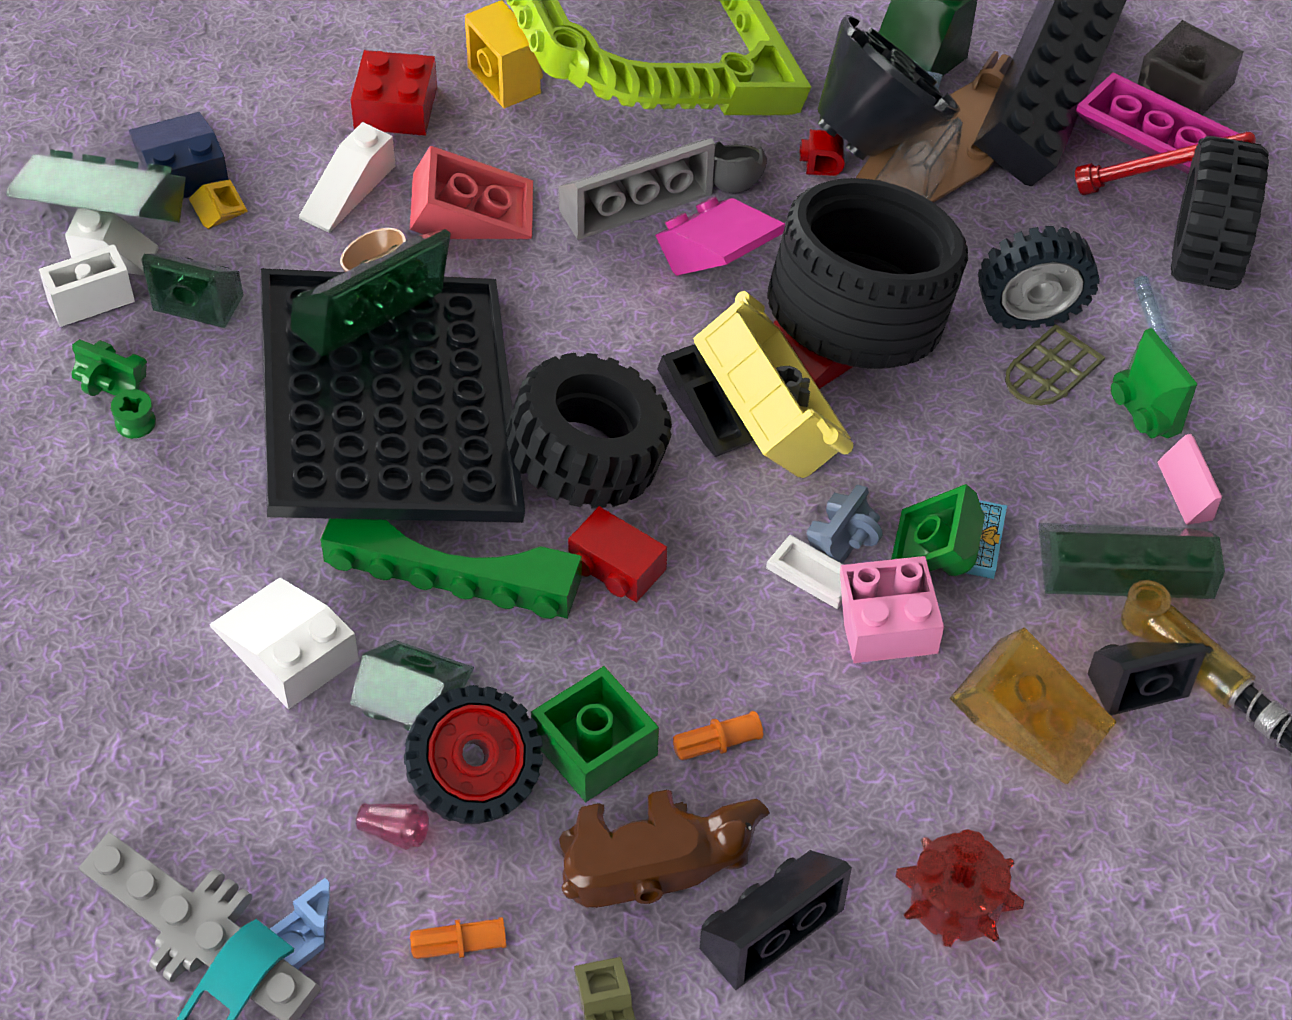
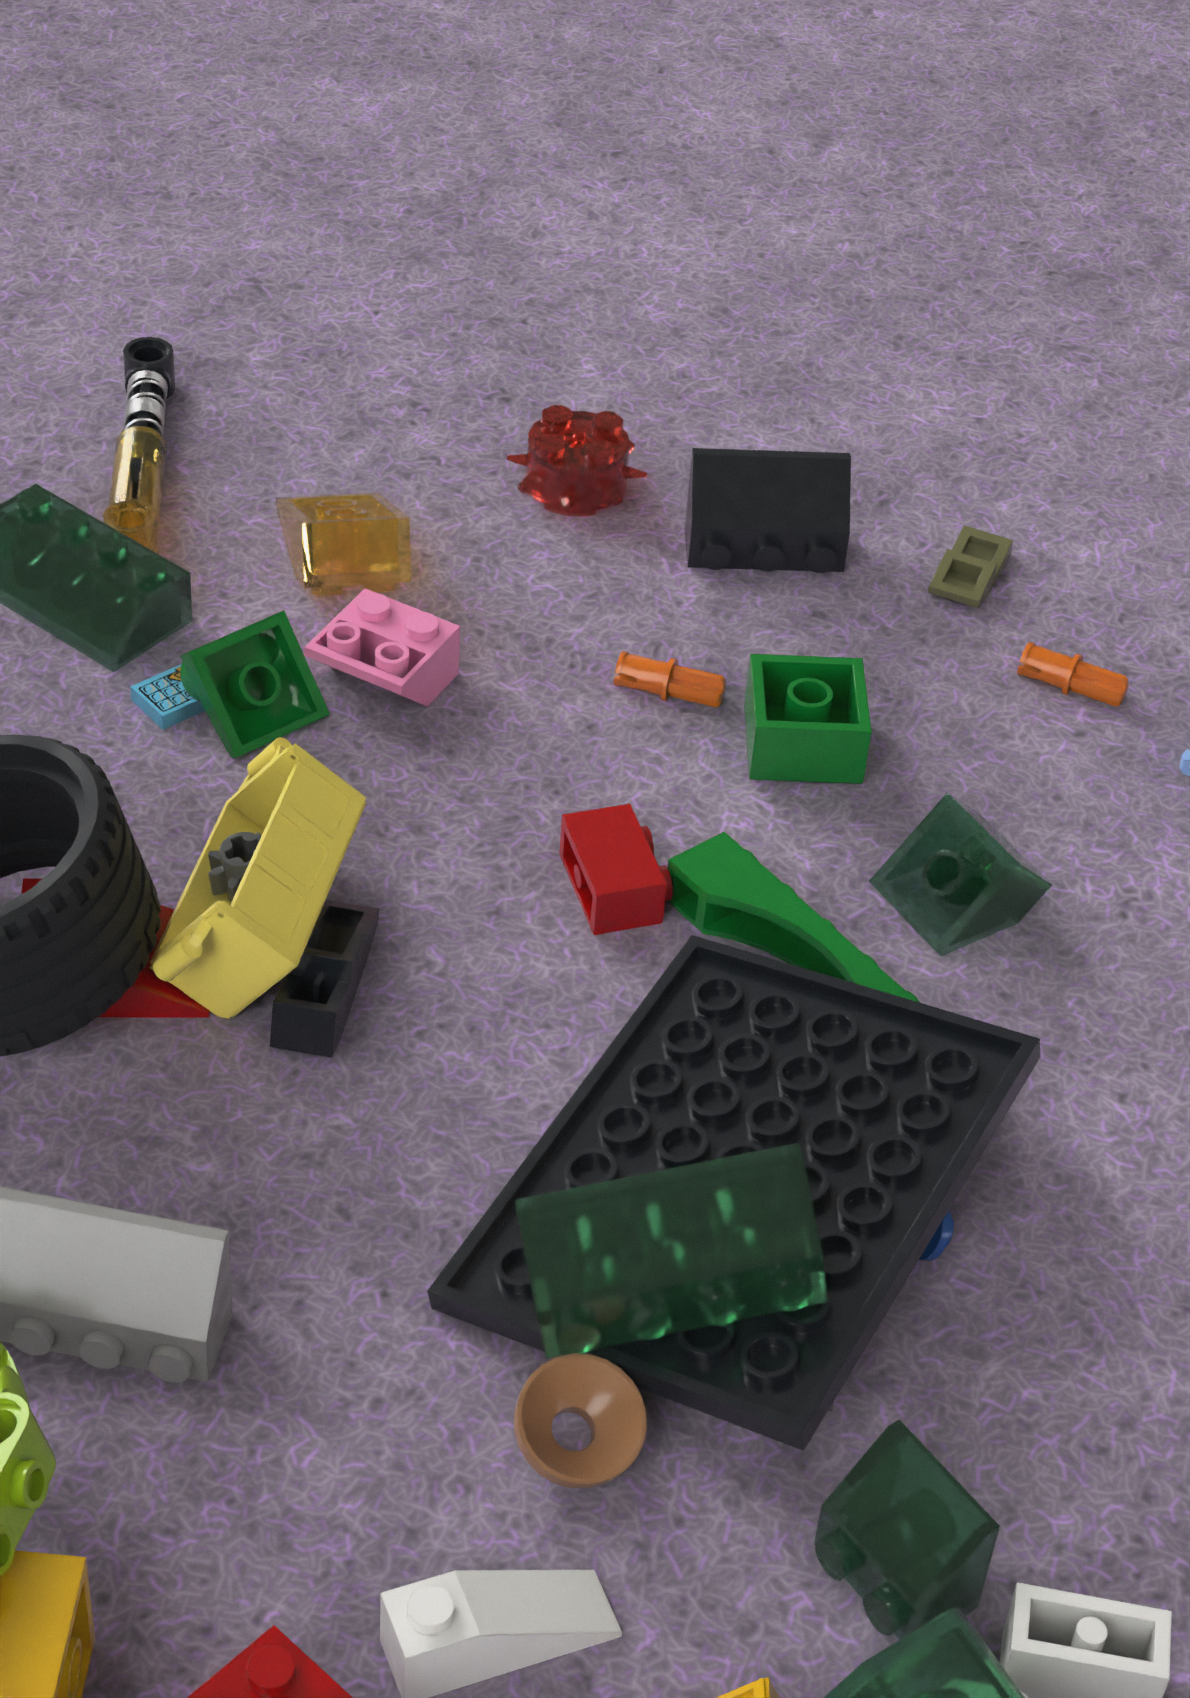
camera: 145 degrees left, 10 degrees down
green hips [72,339,147,396] -> none
green wheel [110,389,156,439] -> none
white slope [210,578,359,709] -> none
clear pink cone [356,803,429,850] -> none
wheel [404,685,543,824] -> none
coral slope [410,146,533,239] -> none
black tyre [506,353,672,509] -> none
reddish brown animal [559,790,770,908] -> none
dark pink slope [655,196,785,276] -> none
white tile [766,535,843,609] -> none
sand blue hips [806,485,883,564] -> none
black slope [1087,642,1207,716] -> none

